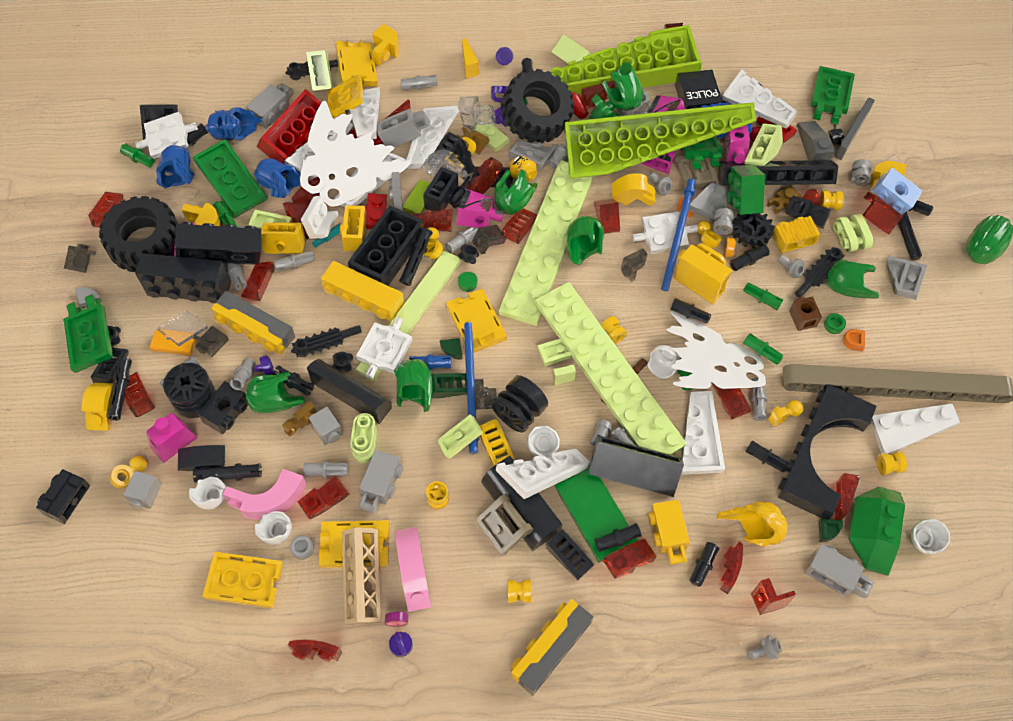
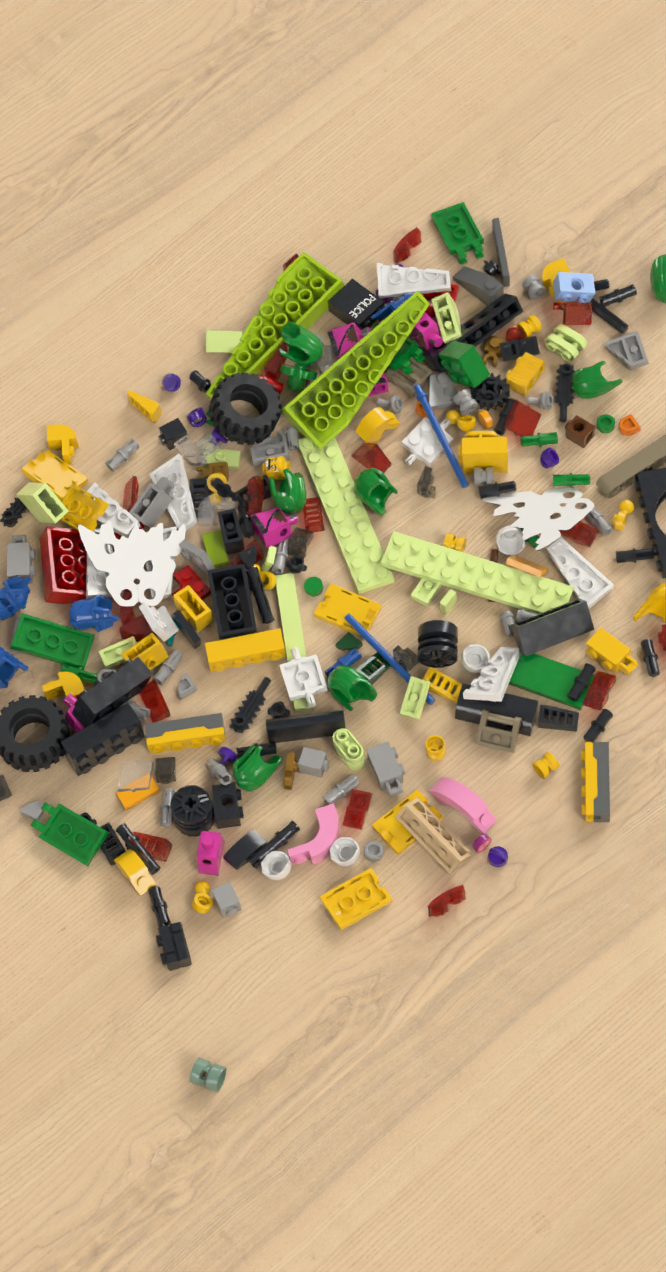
camera: 30 degrees left, 0 degrees up
none -> black pin [148,886,171,927]
none -> black brick [158,418,189,451]
none -> black tile [173,610,201,649]
none -> light grey tile [178,673,197,700]
none -> black tile [238,545,257,570]
none -> yellowish green tile [261,546,277,572]
none -> clear red slope [393,227,422,264]
none -> light grey wheel [474,466,493,486]
none -> clear red piece [503,400,541,437]
none -> light orange tile [506,555,548,578]
none -> dark purple tile [540,448,559,469]
none -> black axle [583,709,613,743]
none -> black pin [599,284,637,307]

